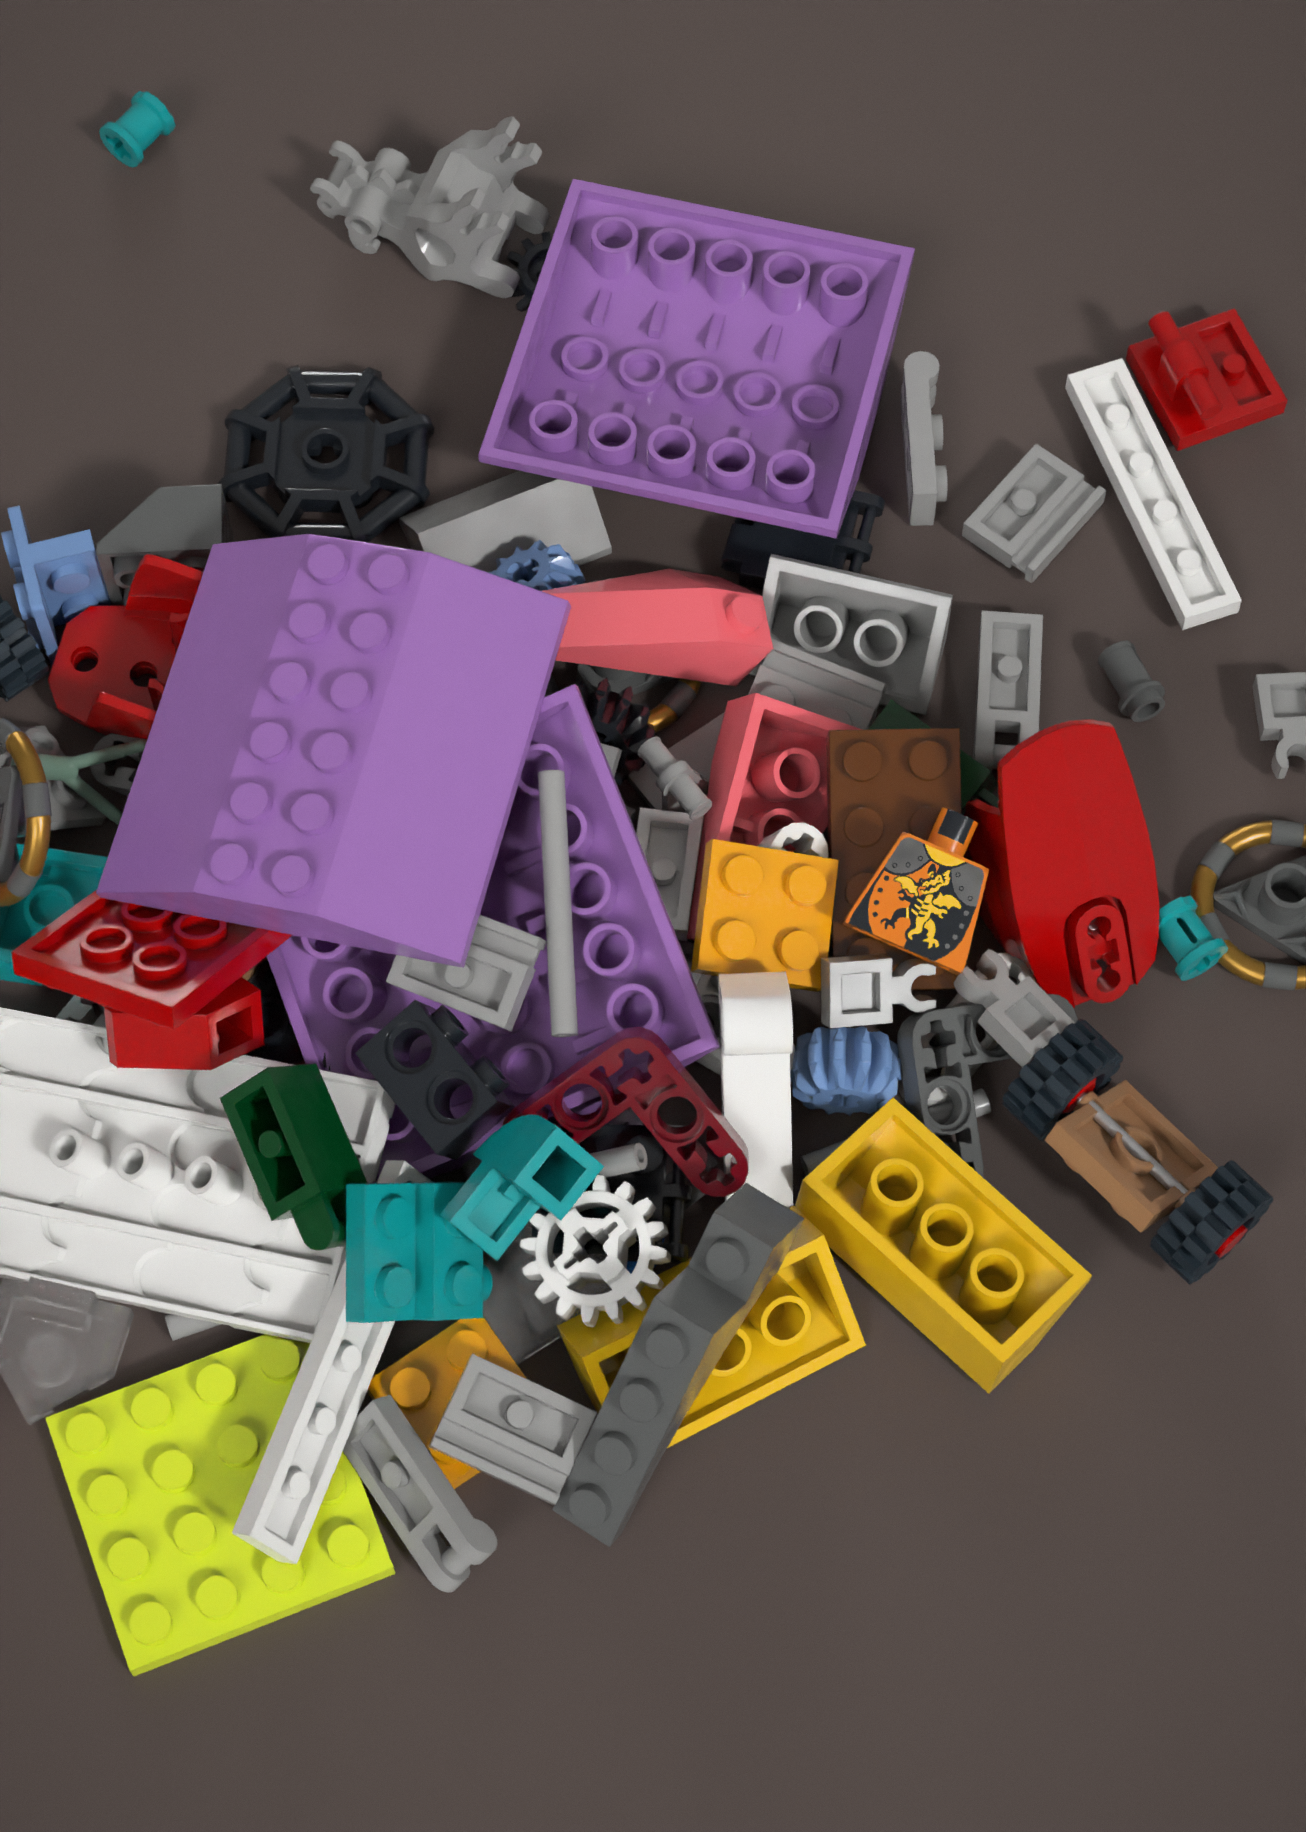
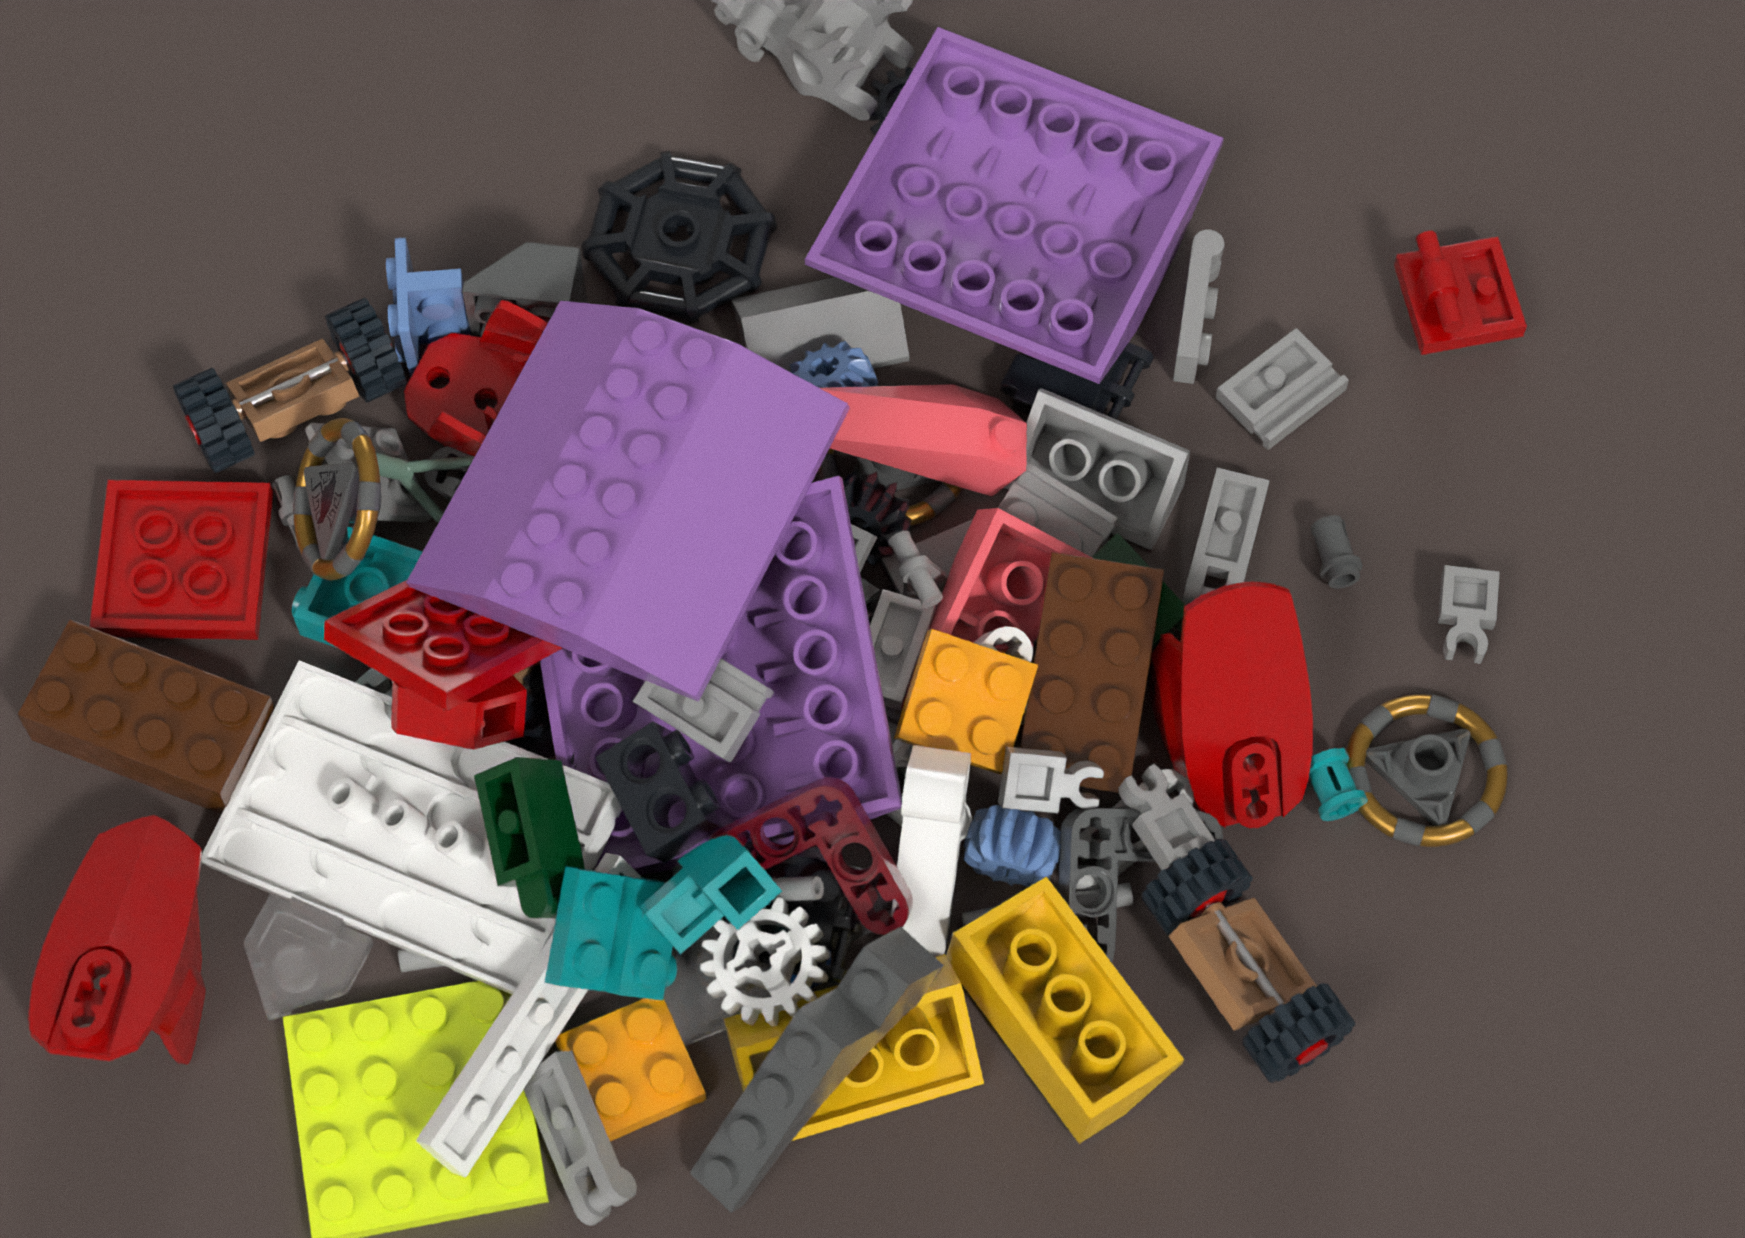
camera: 10 degrees right, 0 degrees up
light grey plate [428,1354,597,1505] -> none
light grey piece [538,770,578,1037] -> none
torso [842,808,989,975] -> none
white plate [1065,358,1242,630] -> none

